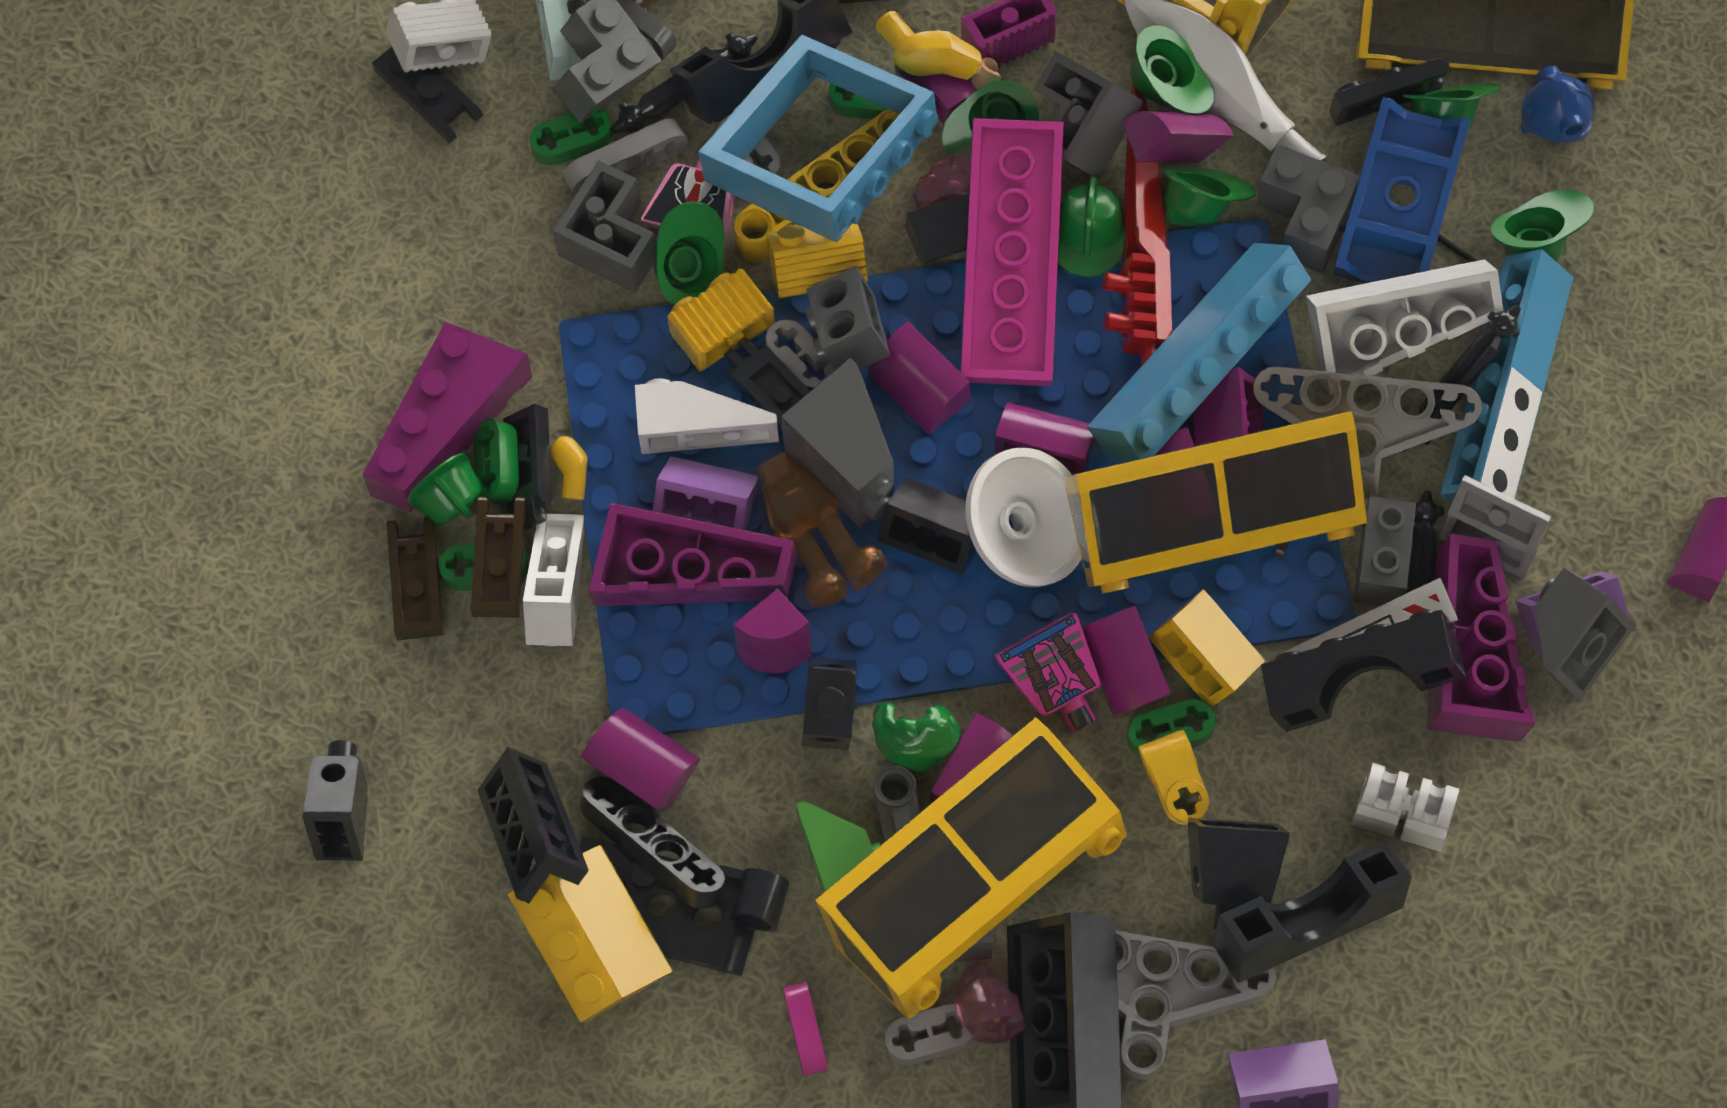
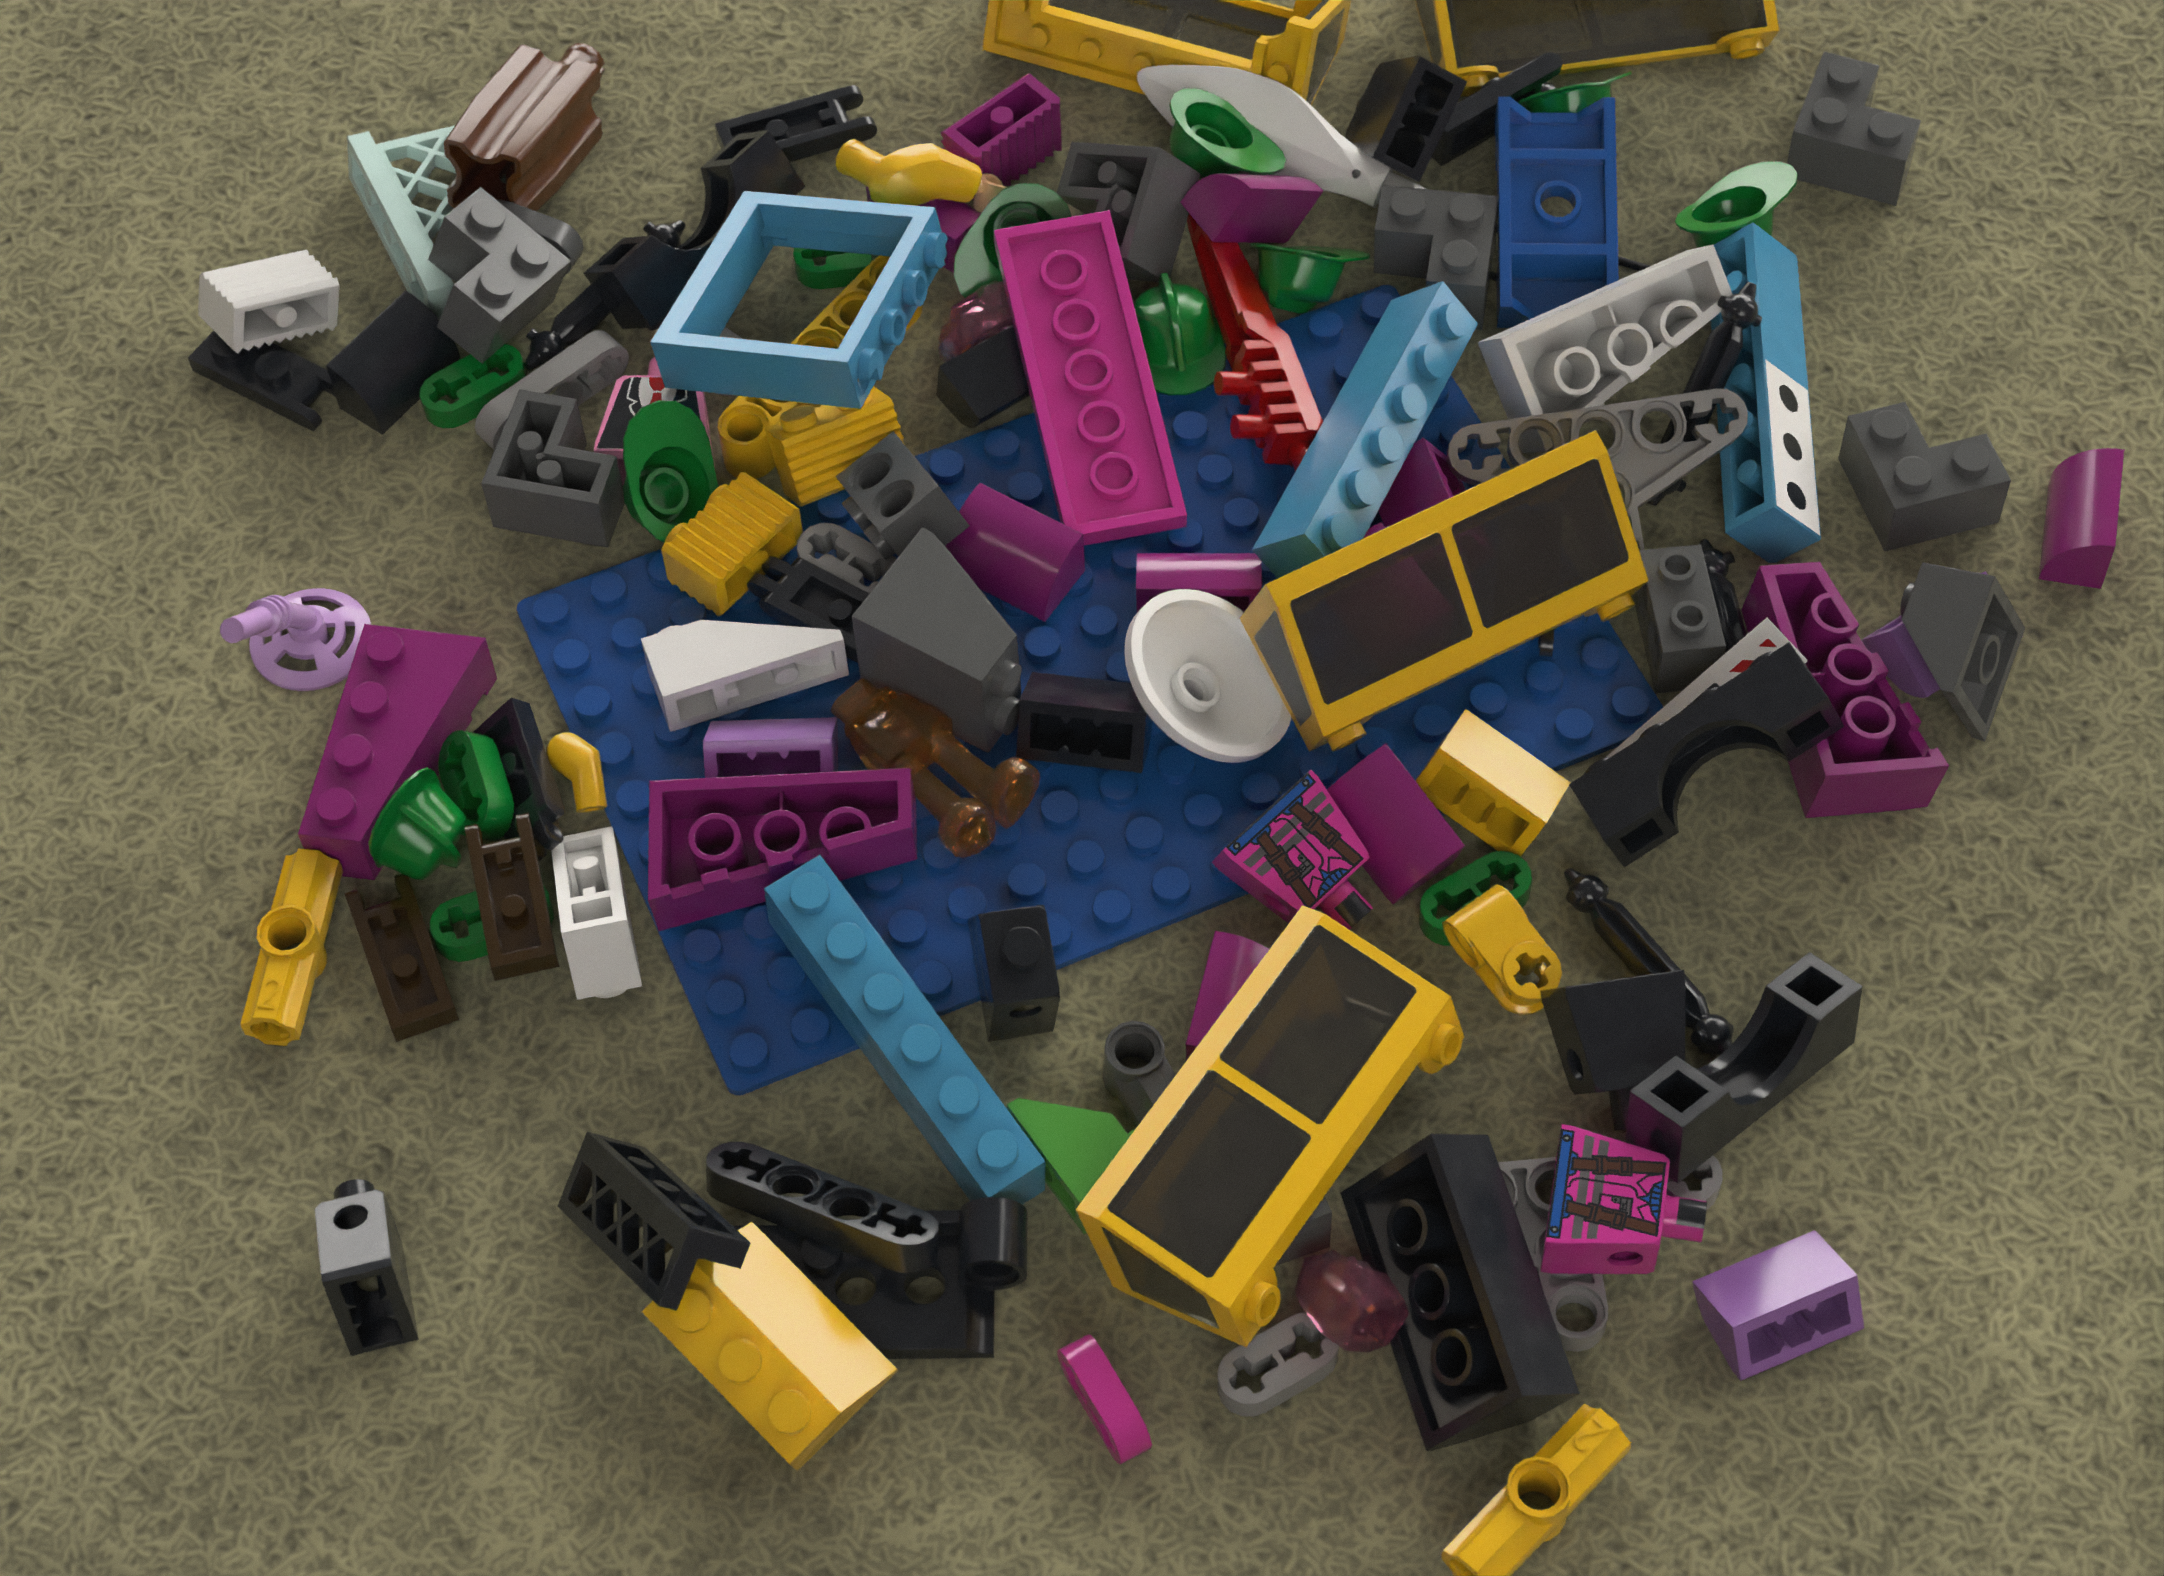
camera: 15 degrees left, 10 degrees down
magenta brick [580,708,701,809] -> none
magenta brick [734,589,812,673] -> none
green hair [872,702,960,773] -> none
white legs [1351,763,1459,852] -> none
light grey slope [1439,475,1551,579] -> none
blue helmet [1520,66,1594,143] -> none
none -> lavender dish [220,588,371,691]
none -> yellow piece [240,848,343,1046]
none -> black brick [326,290,461,435]
none -> dark azure brick [764,855,1046,1205]
none -> black torso [1345,56,1467,182]
none -> torso [1540,1124,1707,1274]
none -> black wheel [1564,868,1734,1055]
none -> dark grey brick [1787,52,1921,206]
none -> dark grey brick [1838,402,2011,551]

